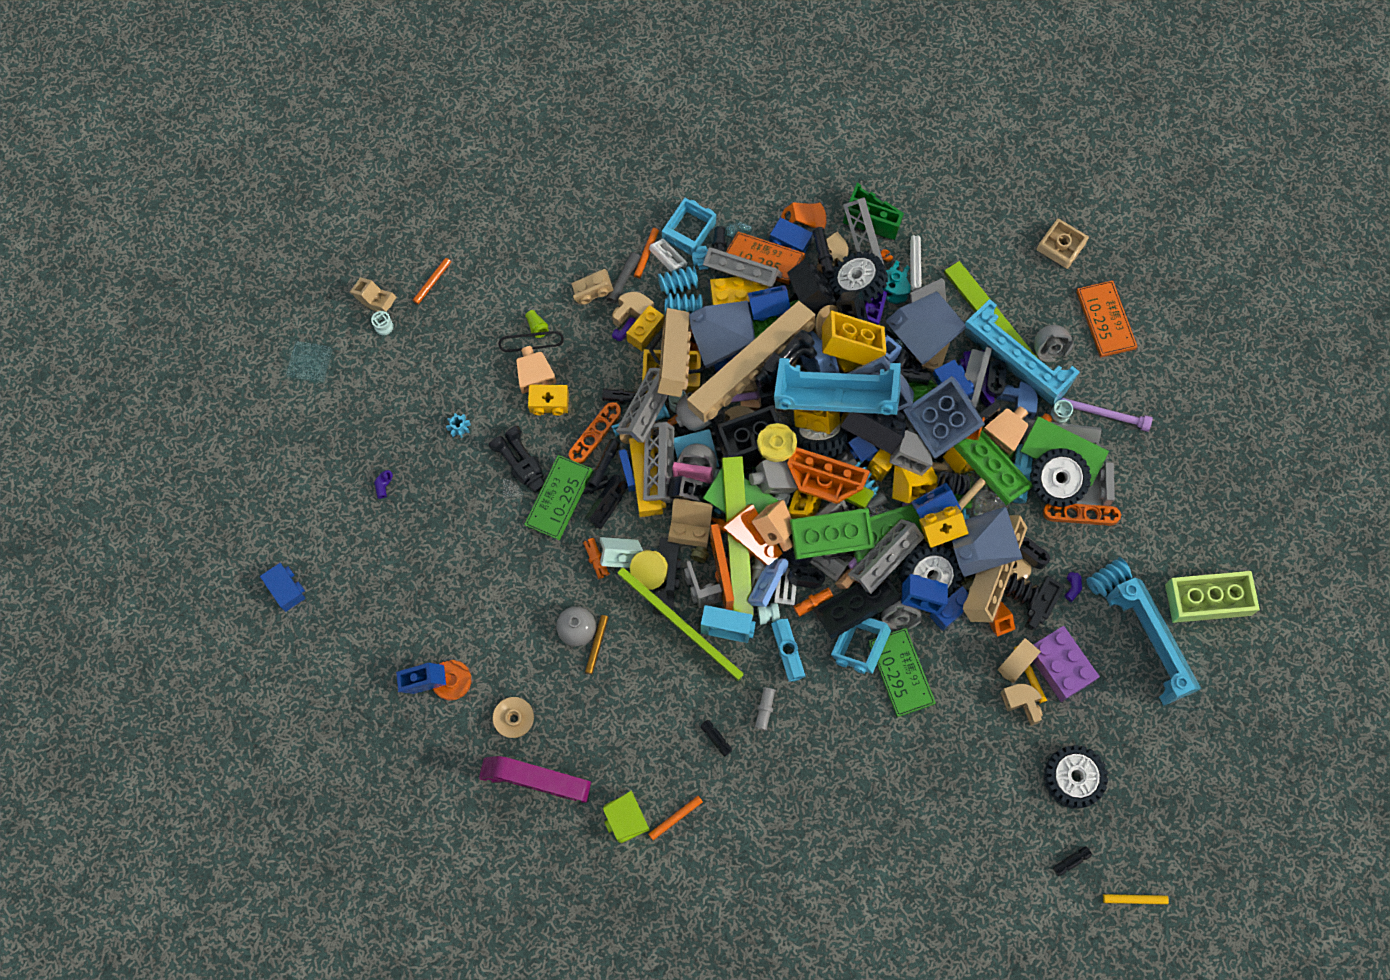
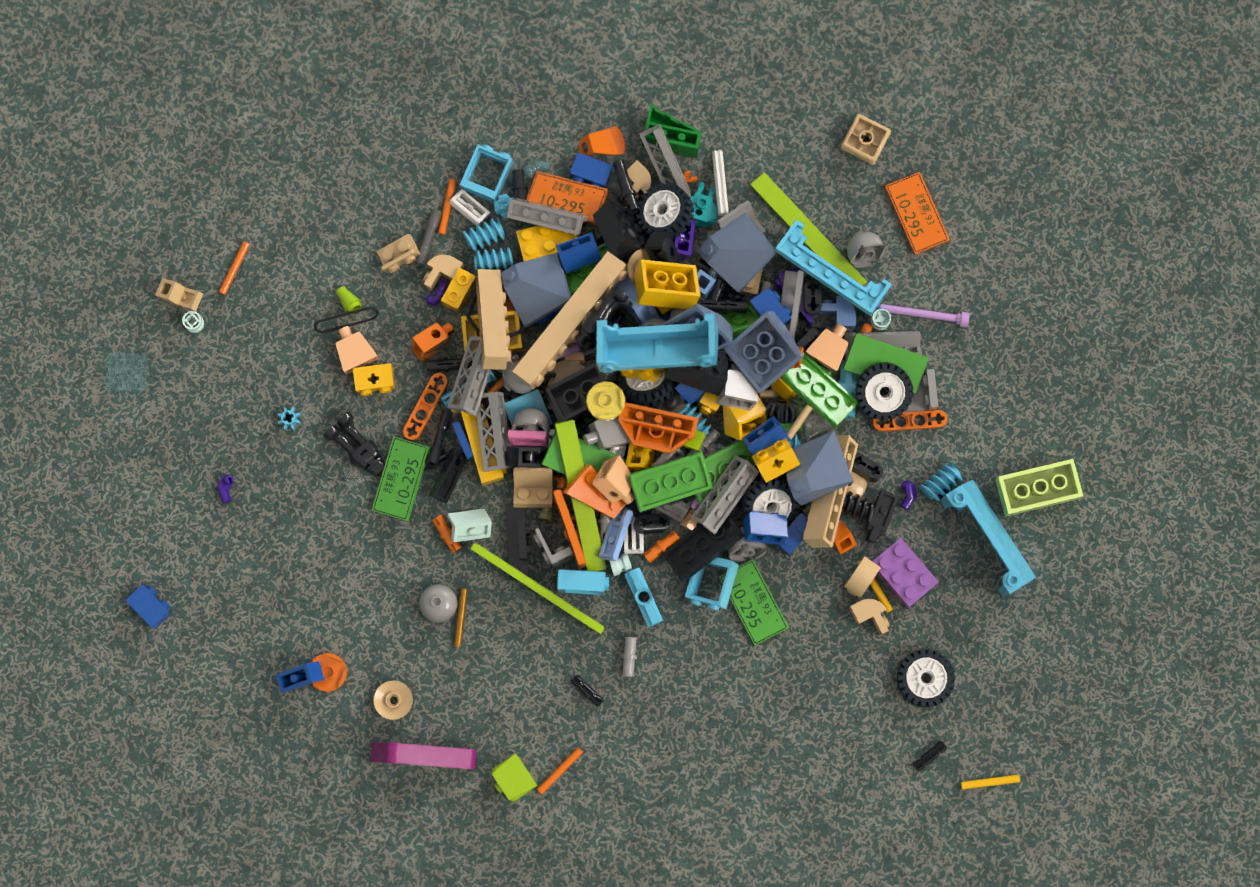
camera: 10 degrees left, 10 degrees up
light yellow tile [630,550,668,590] -> none
none -> orange torso [411,323,455,362]

